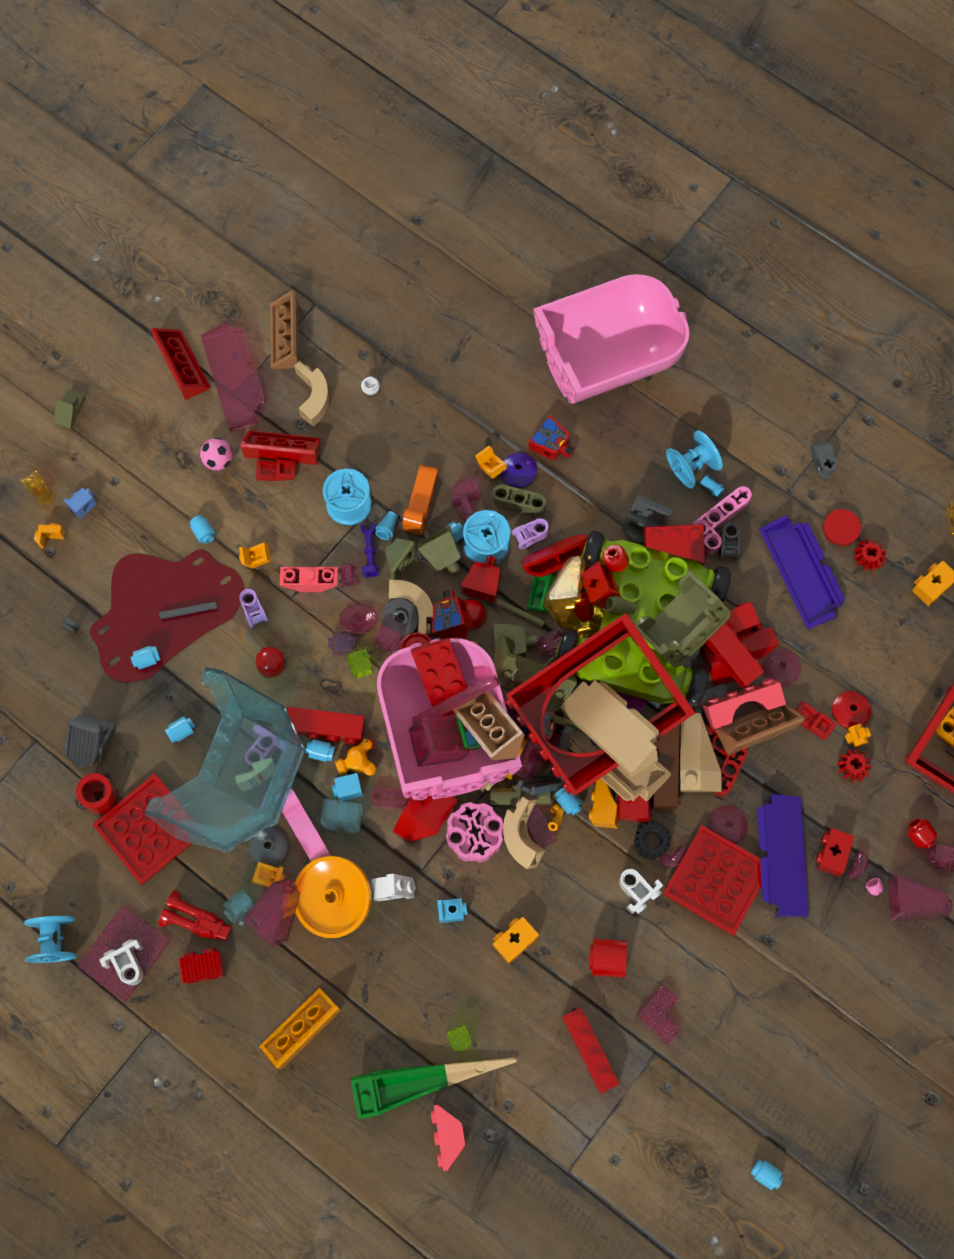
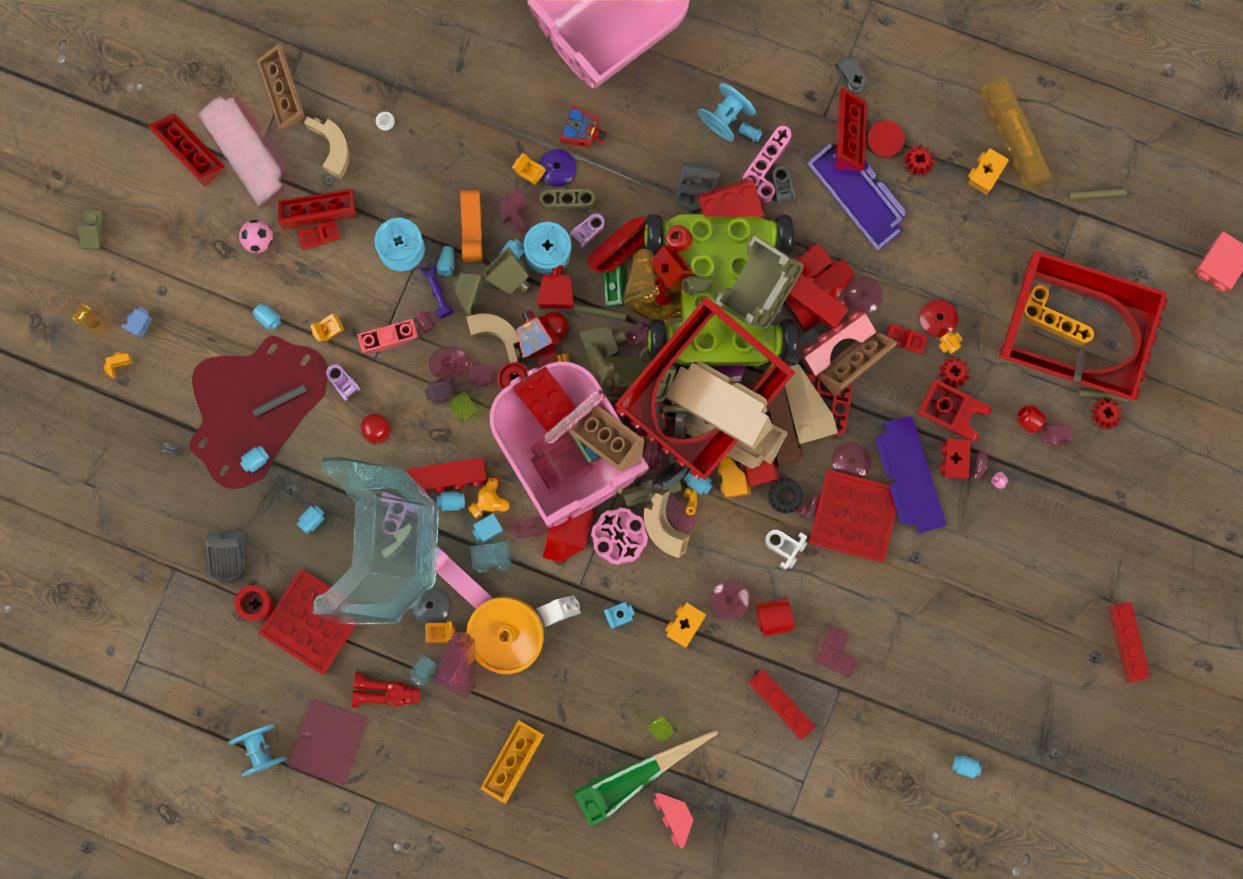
camera: 20 degrees left, 10 degrees up
white pin [99,939,144,986] -> none
red brick [179,948,225,985] -> none
dark grey dish [382,599,419,636] -> none
clear pink slope [887,874,953,921] -> none
none -> clear pink dish [711,581,749,620]
none -> red slope [835,88,867,171]
none -> red brick [916,379,992,442]

